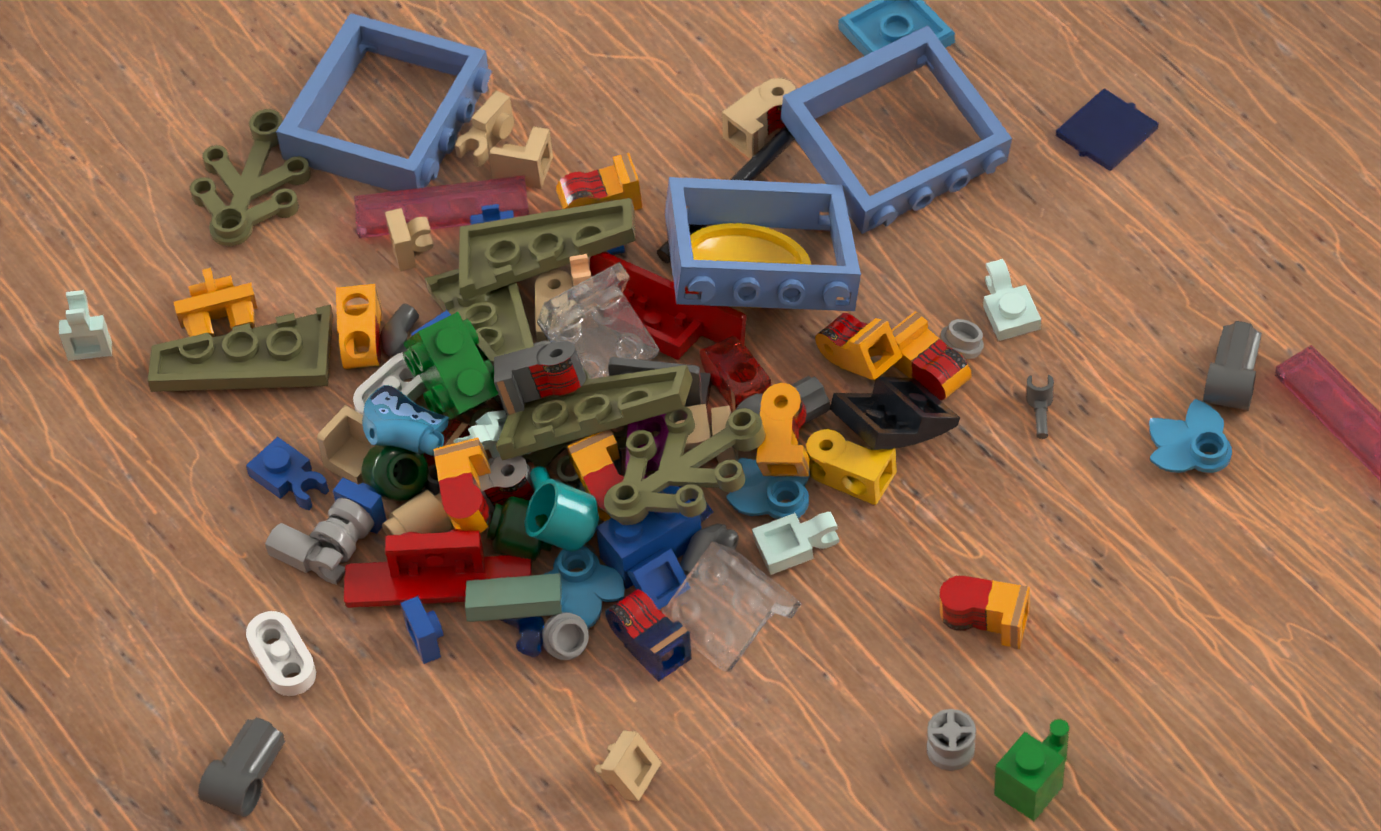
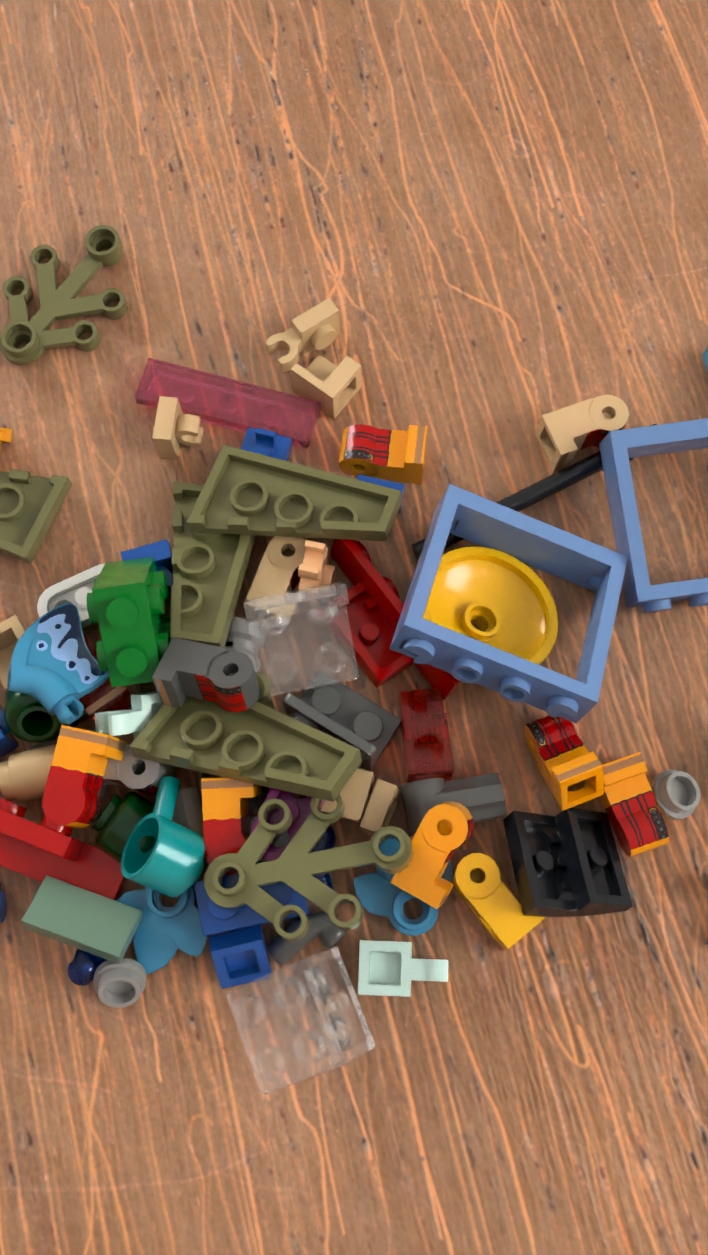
camera: 20 degrees right, 20 degrees up
medium blue window [276,13,492,199] -> none
light orange leg [336,284,382,369] -> none
dark grey arm [380,303,419,357] -> none
tan tile [594,731,662,801] -> none
clear blue leg [605,589,692,682] -> none
leg [939,576,1030,649] -> none

